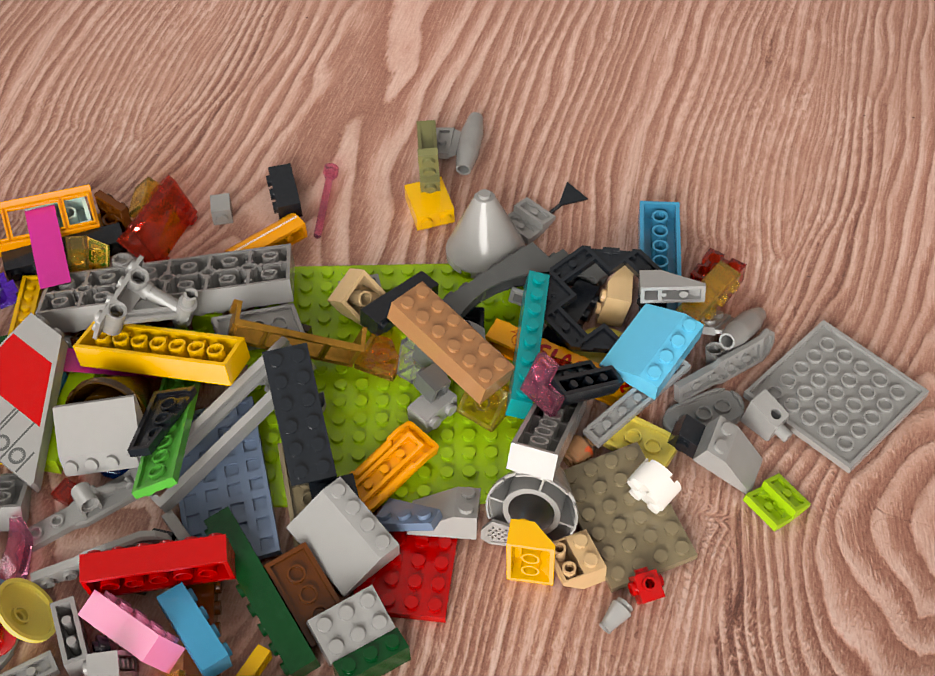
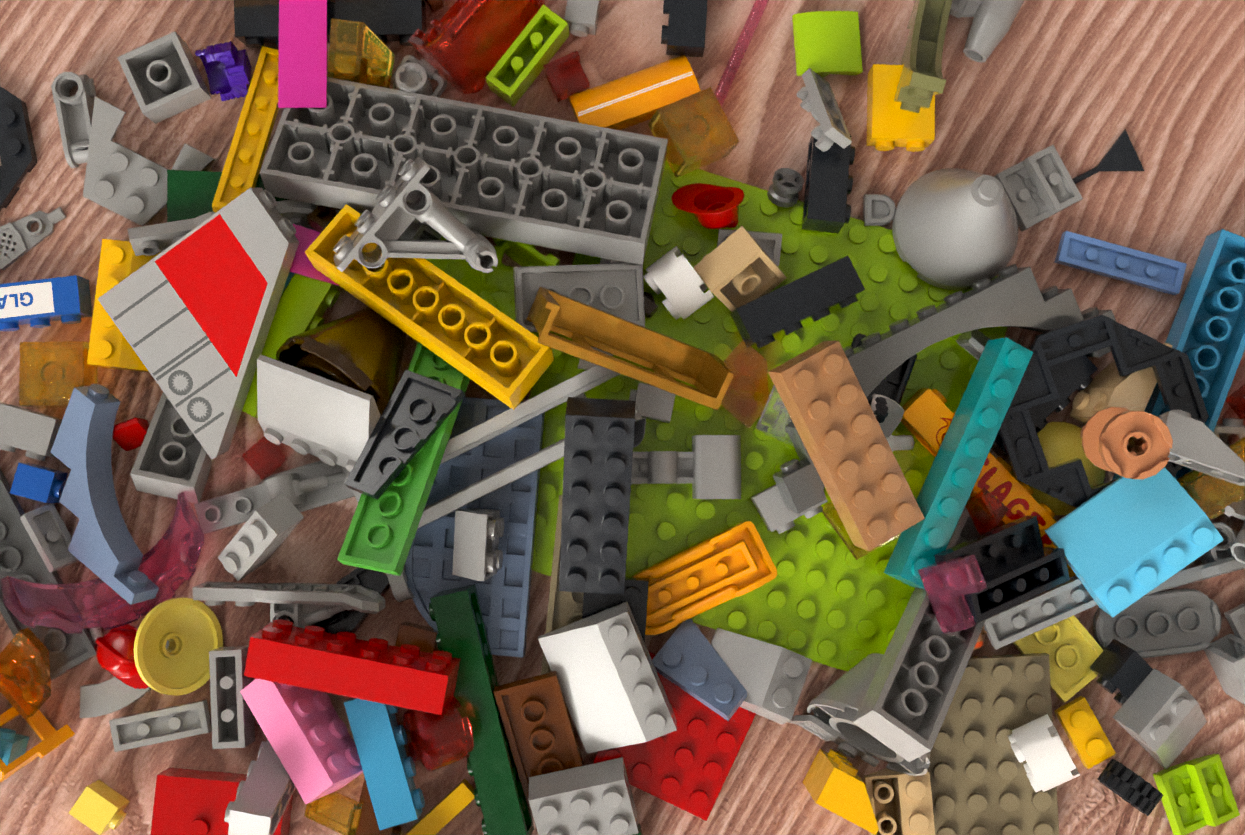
camera: 15 degrees right, 35 degrees up
none -> light grey brick [217,493,304,581]
none -> clear red brick [403,697,474,771]
none -> light grey slope [452,508,505,581]
none -> lime brick [486,4,570,107]
none -> clear red panel [543,51,590,102]
none -> light grey brick [629,383,675,423]
none -> light grey plate [631,435,741,499]
none -> white brick [643,246,714,320]
none -> clear yellow brick [648,87,740,178]
none -> red piece [671,183,745,229]
none -> flat silver wheel [767,168,804,208]
none -> lime slope [792,11,863,78]
none -> light grey plate [796,68,852,152]
none -> black brick [802,134,855,234]
none -> light grey tile [863,194,896,227]
none -> medium blue plate [1054,231,1187,295]
none -> yellow plate [1054,696,1116,769]
none -> nougat piece [1080,407,1173,480]
none -> black tyre [1097,758,1163,816]

